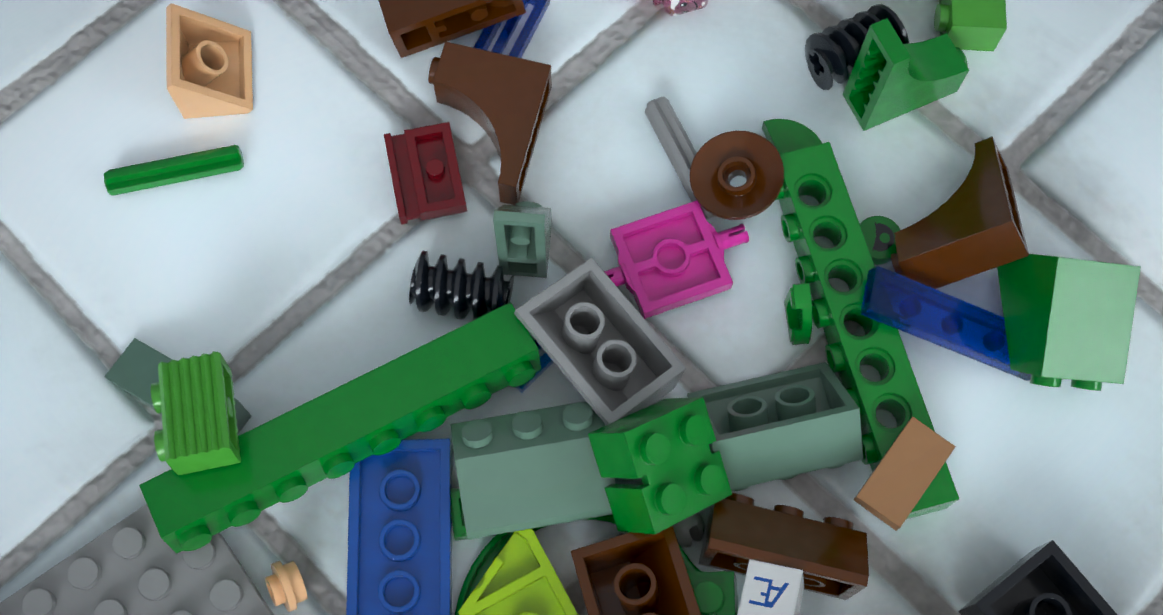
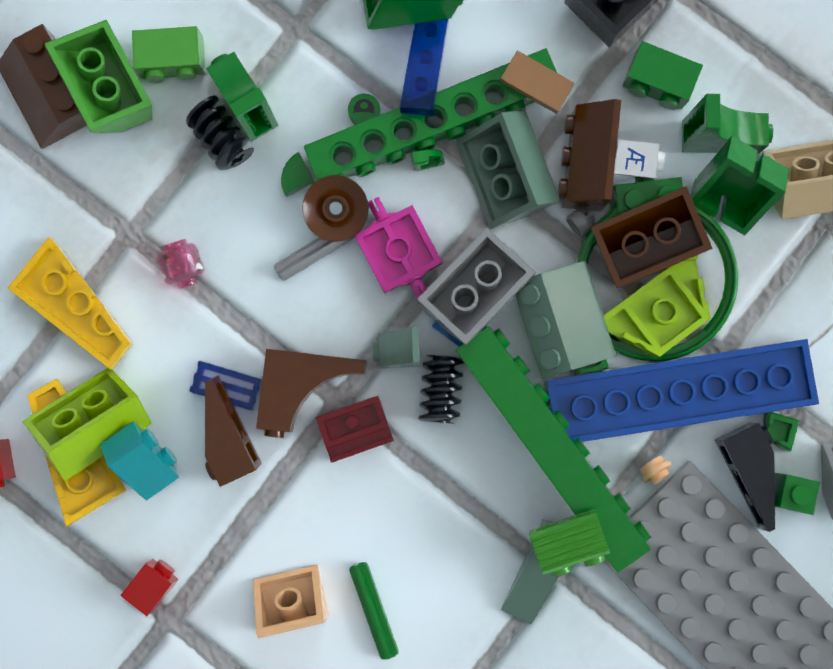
camera: 95 degrees left, 15 degrees up
green piece [588,397,732,534] -> none
reddish brown arch [891,136,1029,295] -> none

